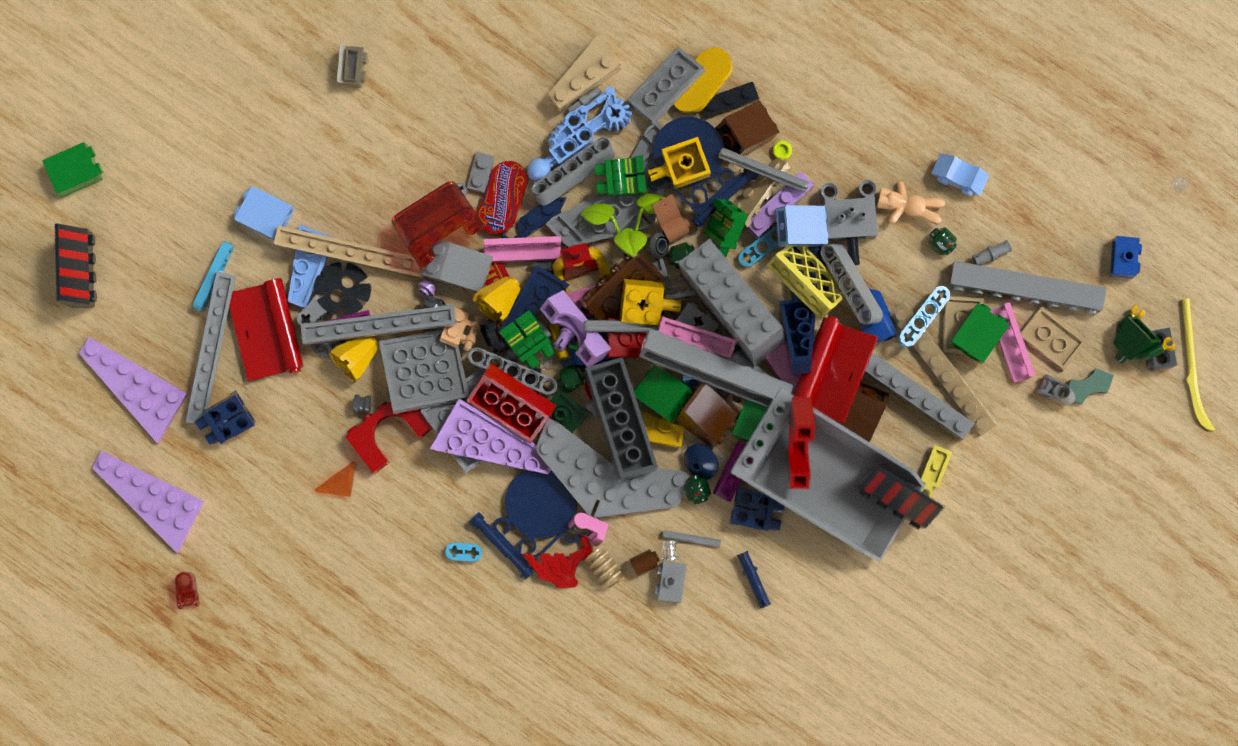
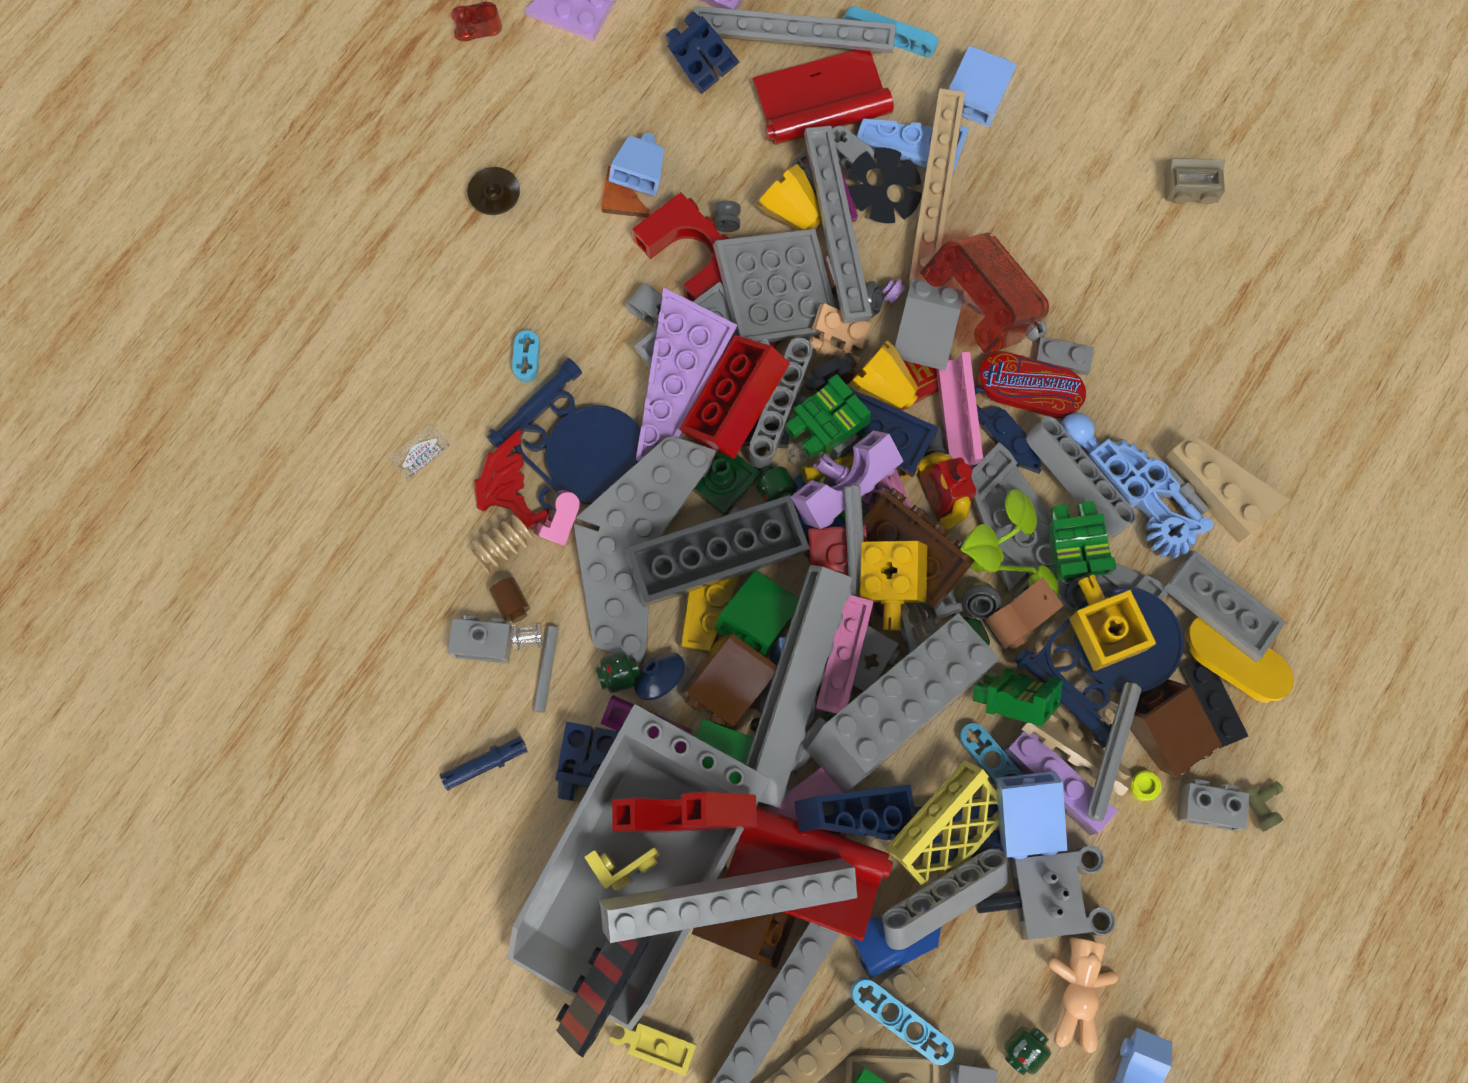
camera: 80 degrees right, 10 degrees down
none -> clear tile [388,423,450,481]
none -> dark brown dish [467,167,520,215]
none -> light yellow bracket [584,847,660,891]
none -> light grey brick [600,858,857,943]
none -> light blue torso [608,133,664,197]
none -> light grey piece [625,283,662,329]
none -> light grey brick [1178,779,1250,832]
none -> olive piece [1244,781,1284,832]

